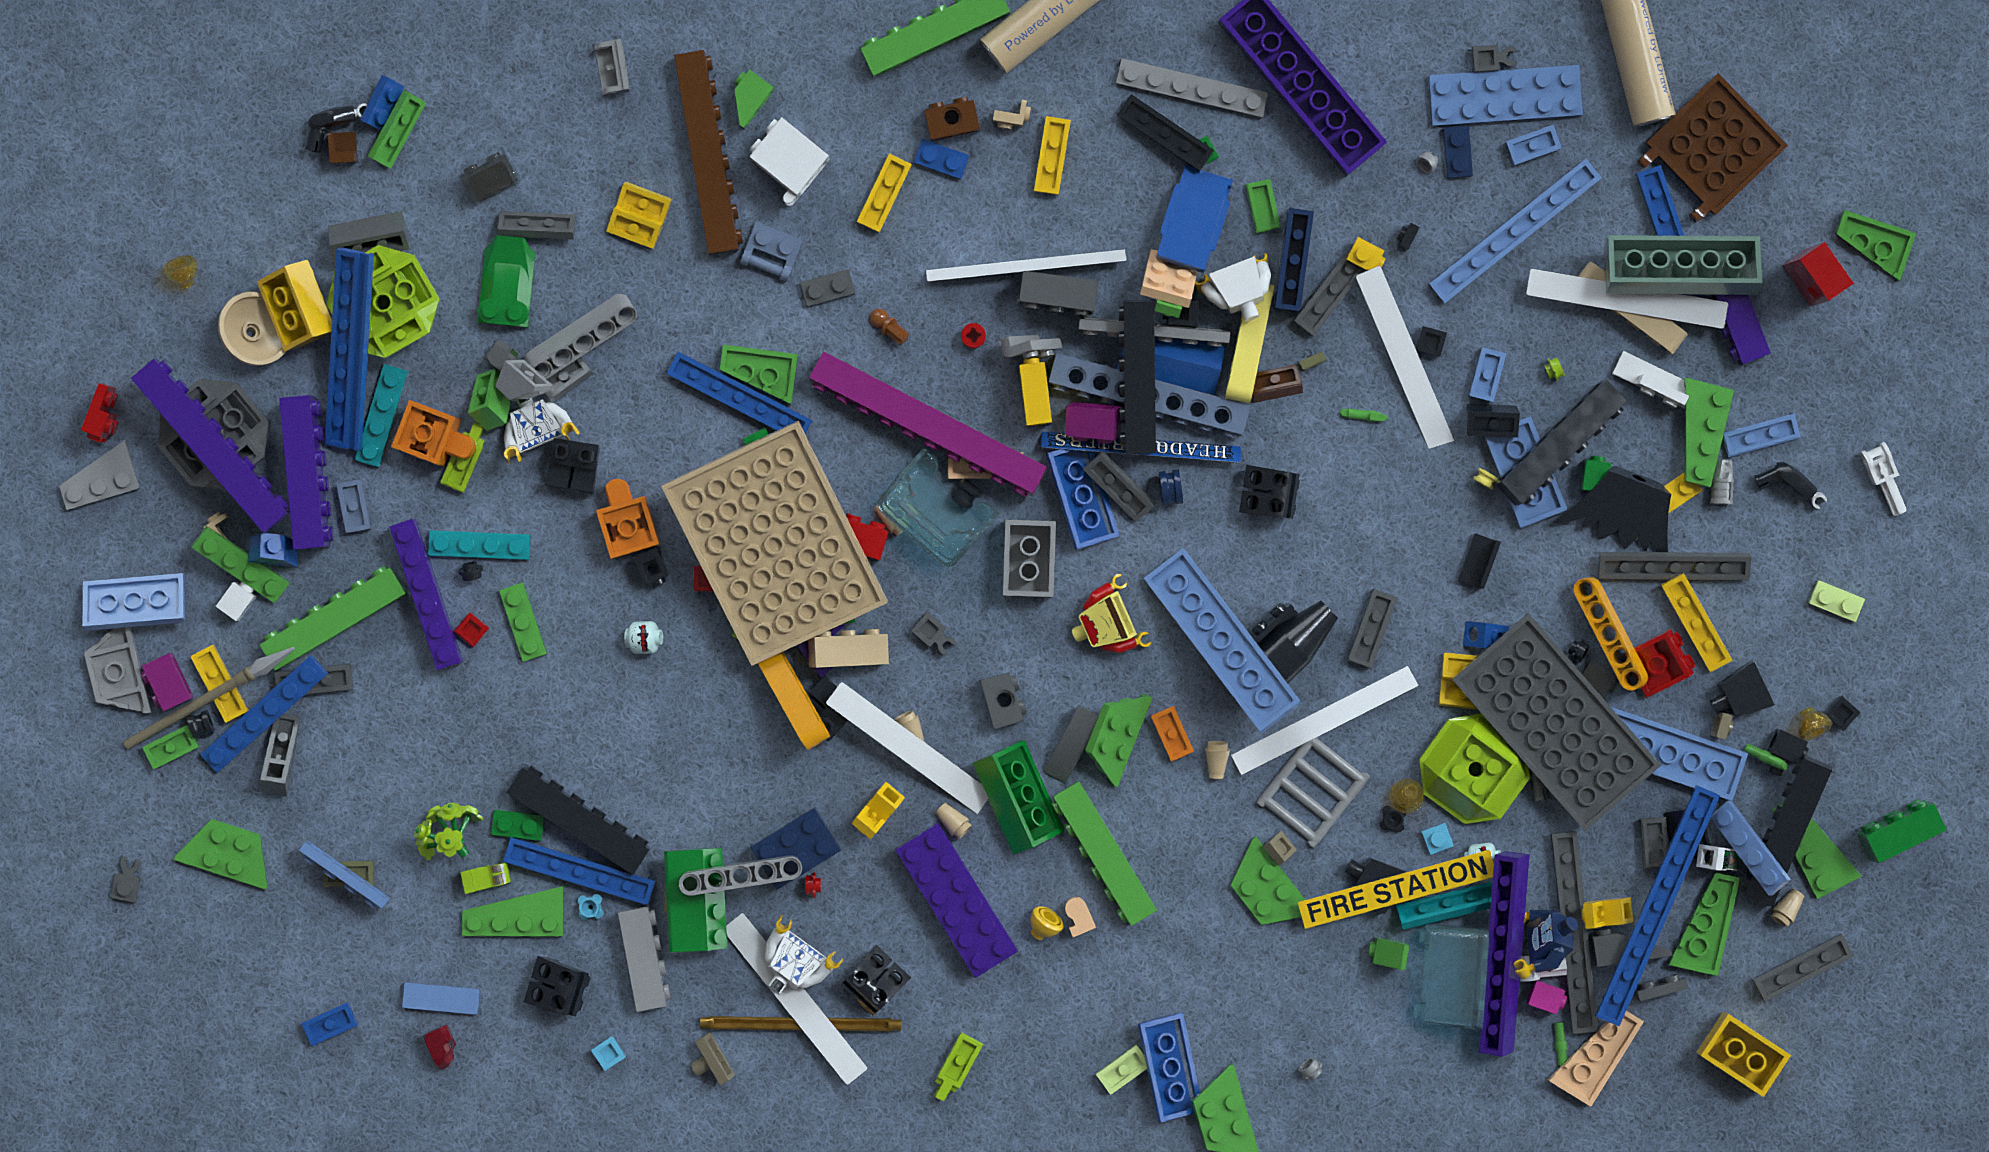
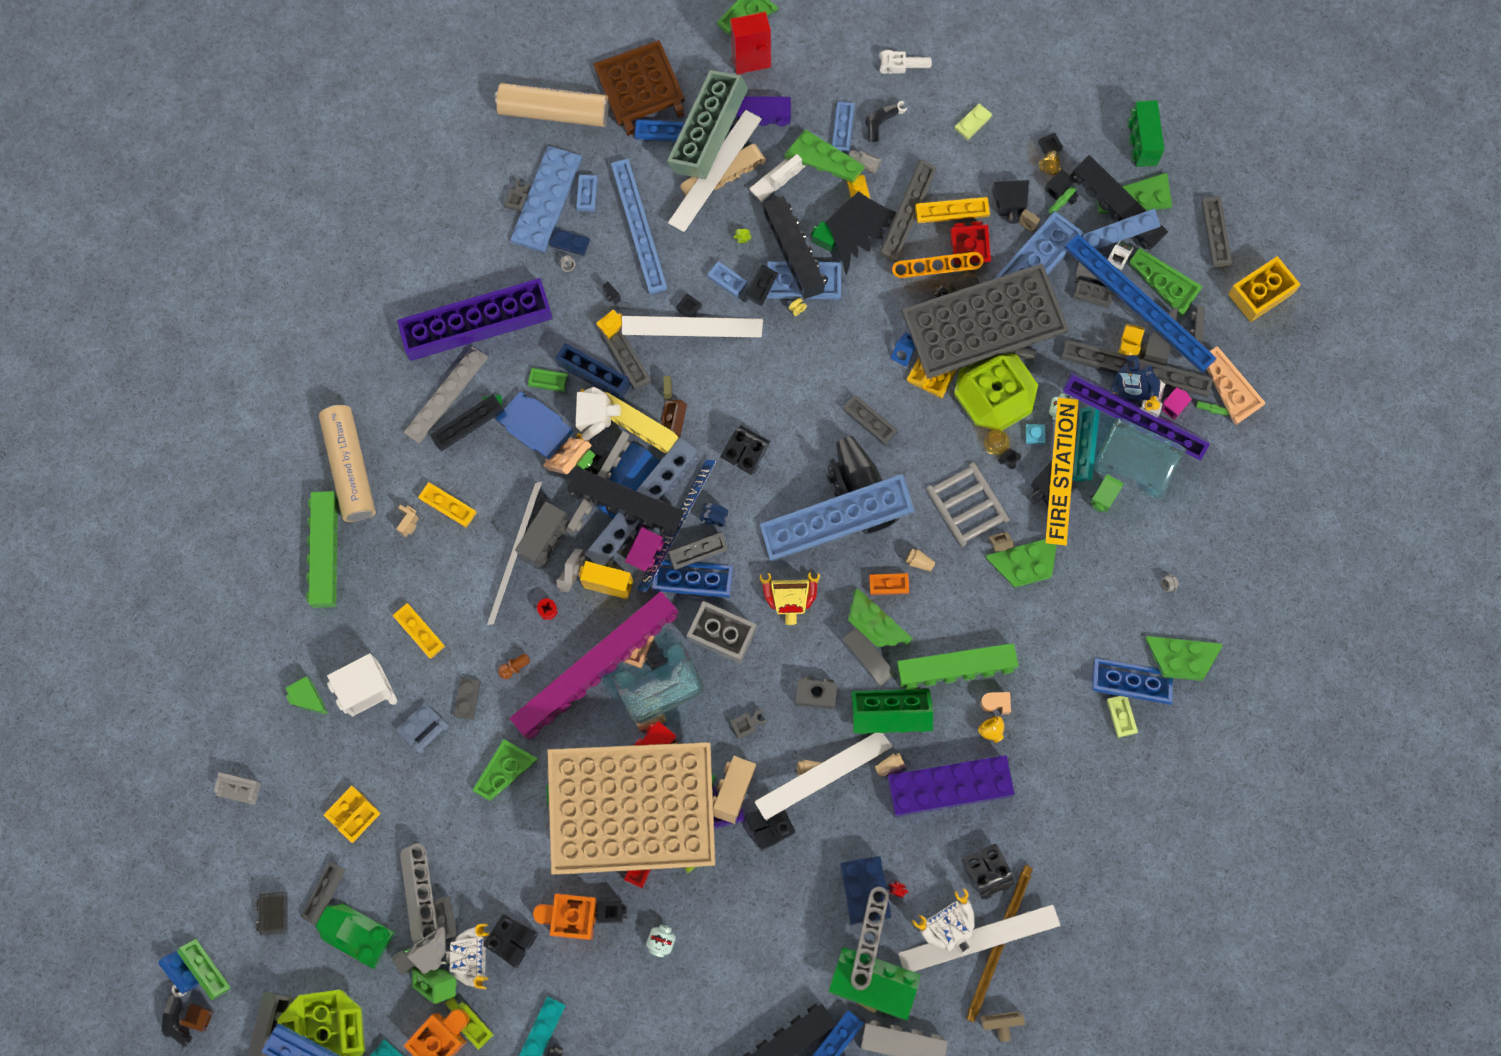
camera: 65 degrees left, 15 degrees down
bright green plate [499,582,547,662] -> none
blue plate [666,352,813,434] -> none
reddish brown brick [674,50,743,255] -> none
light orange beam [758,652,830,750] -> none
yellow brick [852,782,905,839] -> none
blue plate [914,139,969,179] -> none
reddish brown brick [924,97,980,141] -> none
lime hinge [934,1032,983,1101] -> none
white sticker [1231,666,1418,775] -> none
bright green piece [1339,408,1387,422] -> none
black panel [1458,533,1501,589] -> none
tan cone [1771,889,1805,927] -> none

